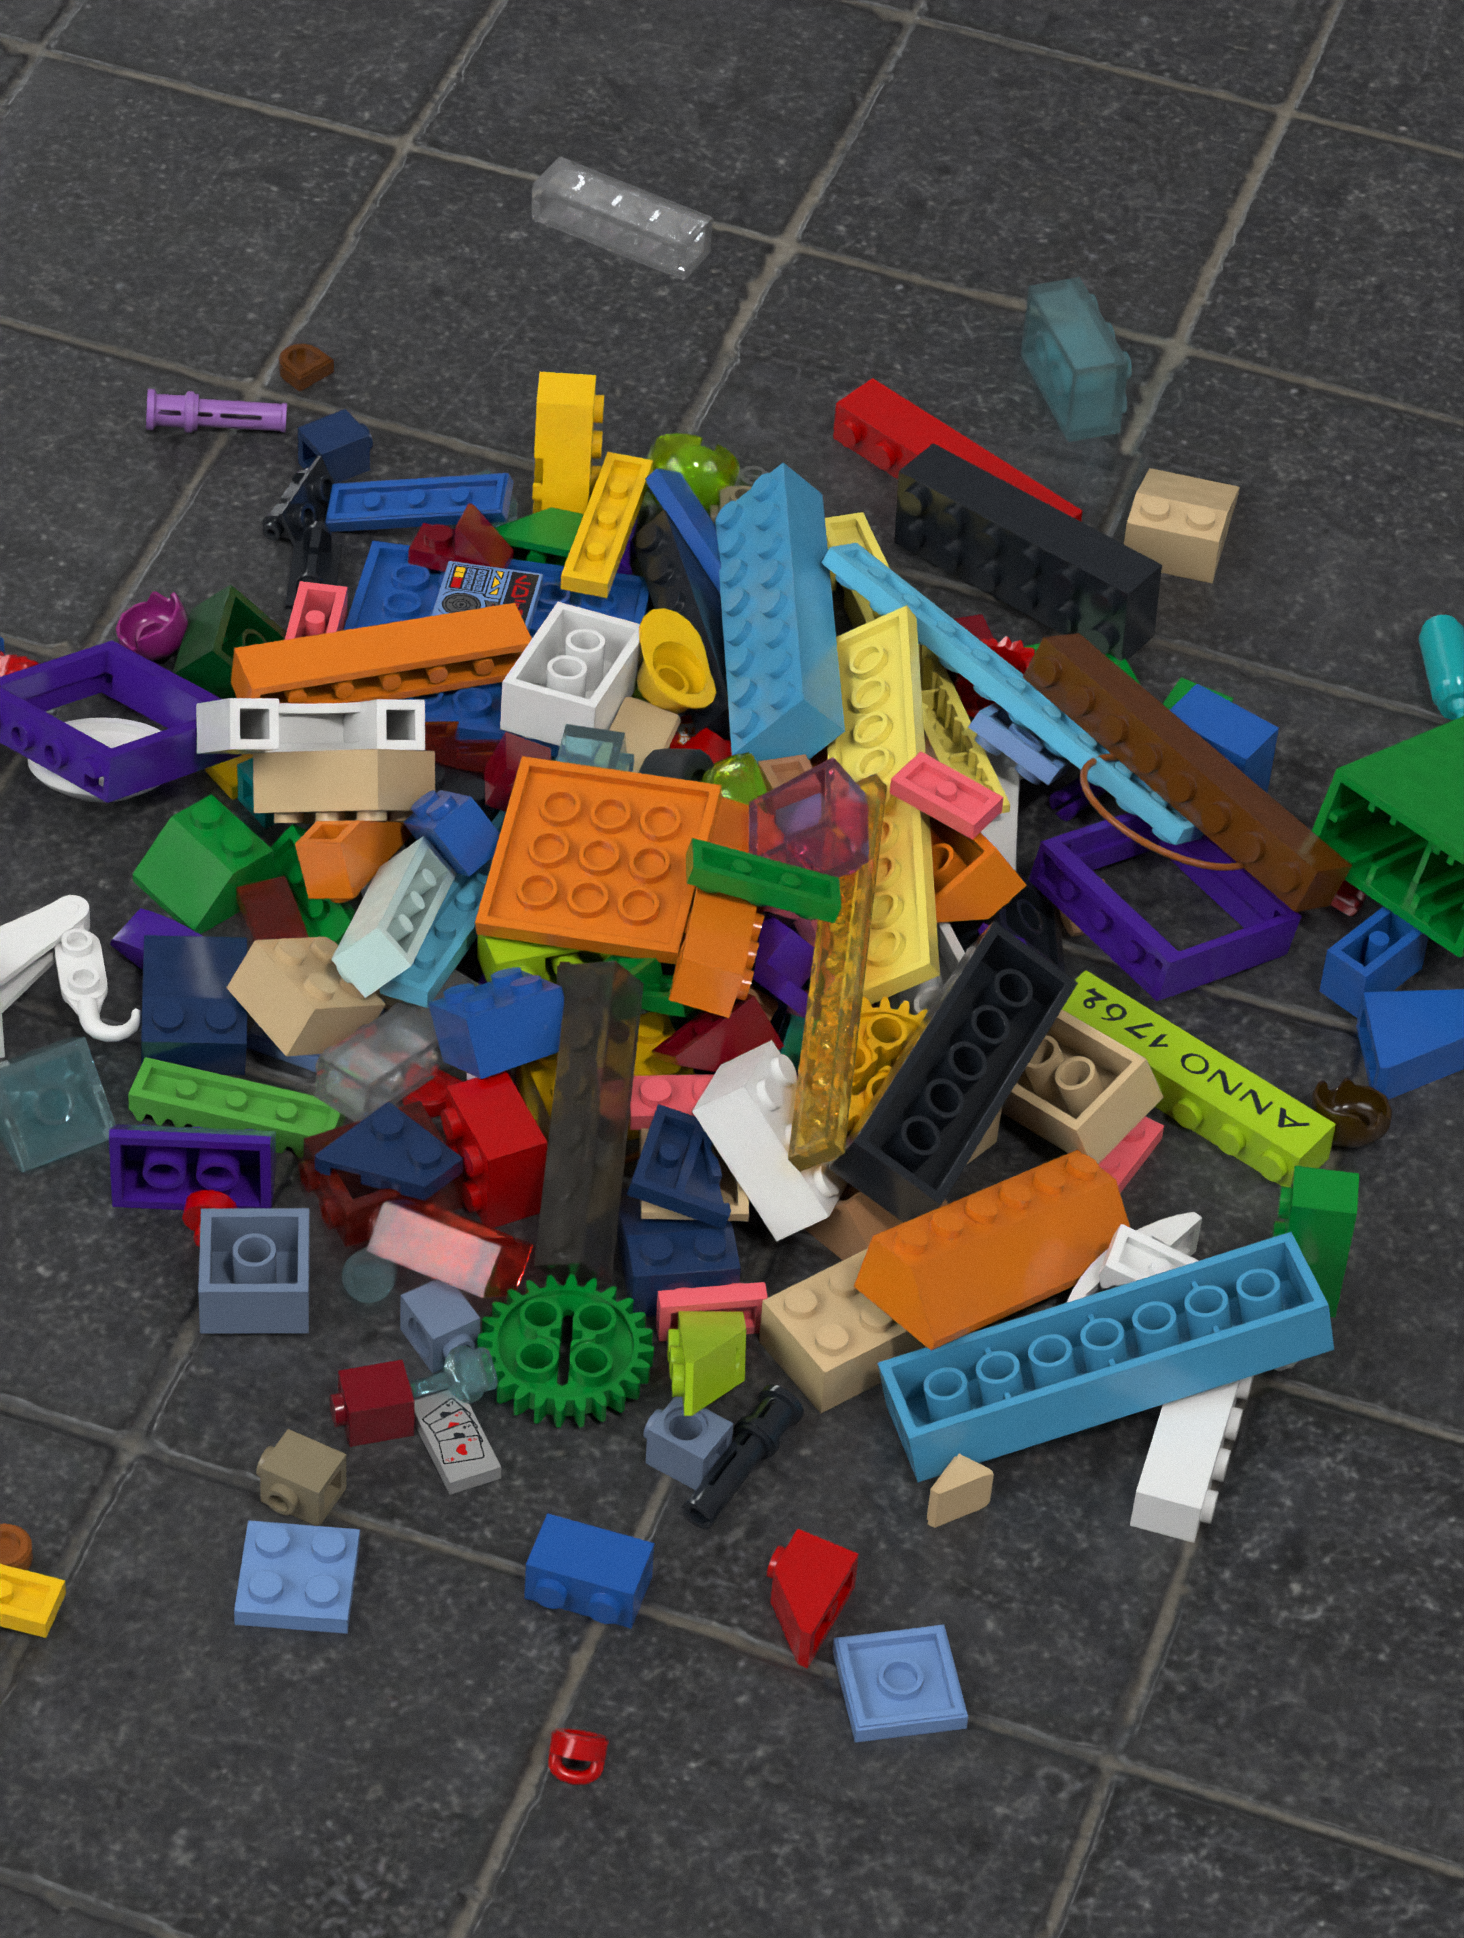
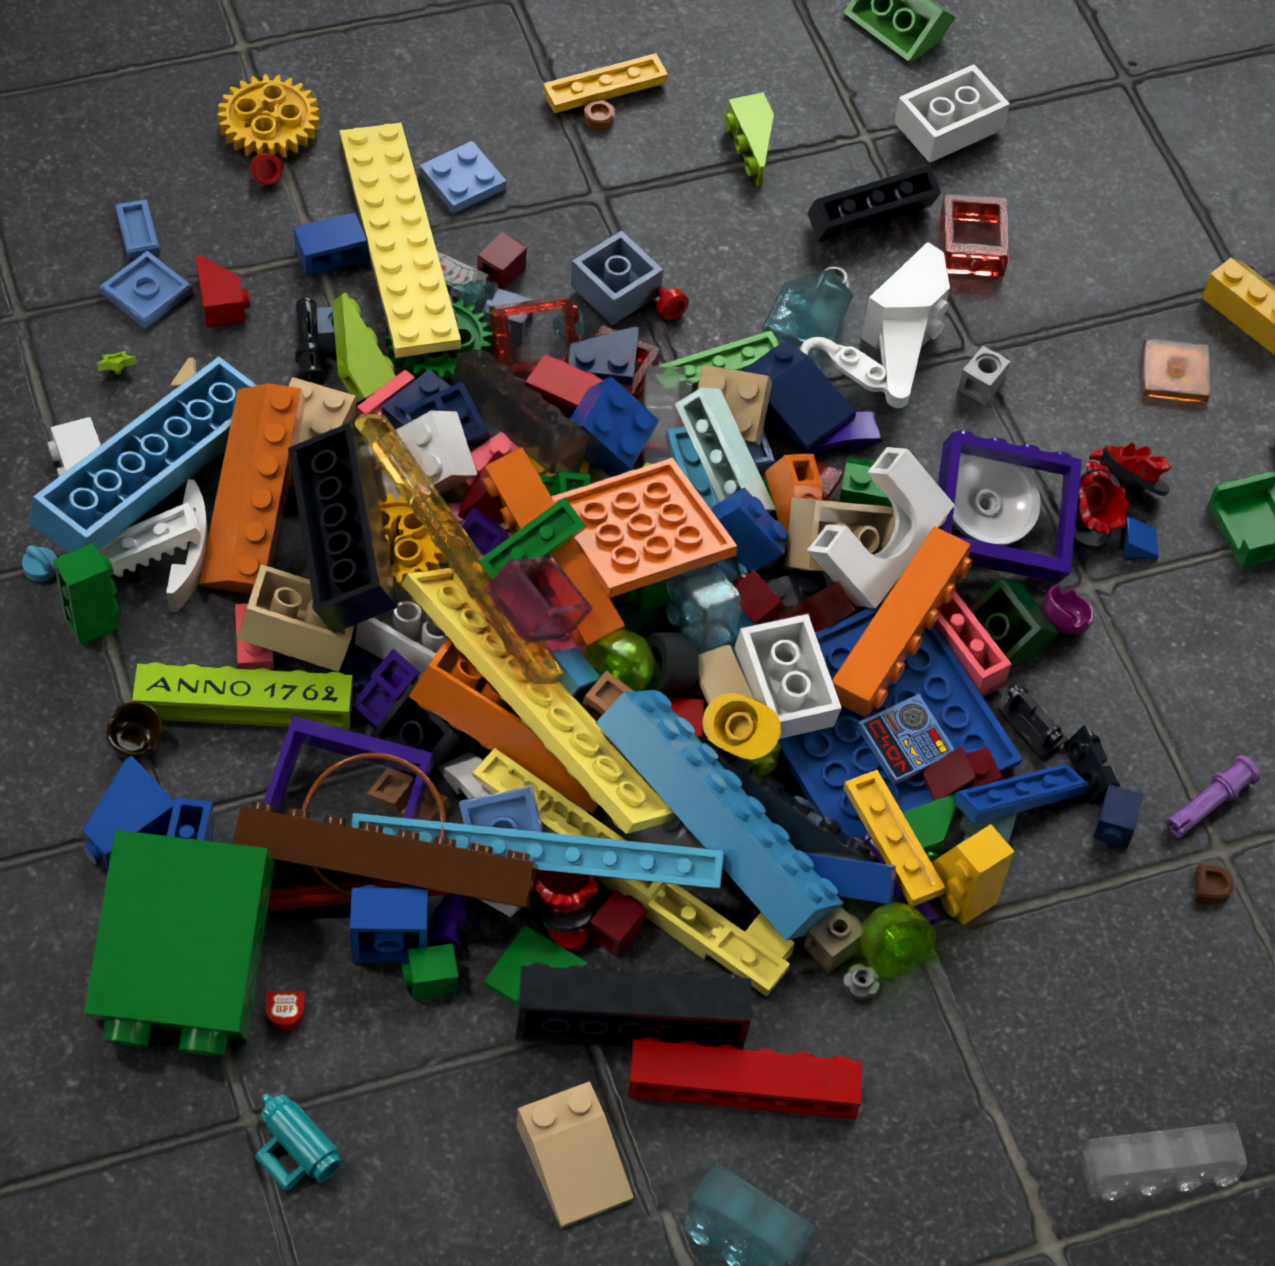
camera: 140 degrees right, 10 degrees up
dark purple slope [109,1124,276,1210] -> none
dark tan brick [256,1429,346,1526] -> none
coral plate [890,751,1004,840] -> none
none -> medium azure tile [22,545,57,582]
none -> lime piece [97,351,137,375]
none -> medium blue tile [115,199,160,260]
none -> yellow gear [217,74,320,158]
none -> light yellow plate [340,123,461,358]

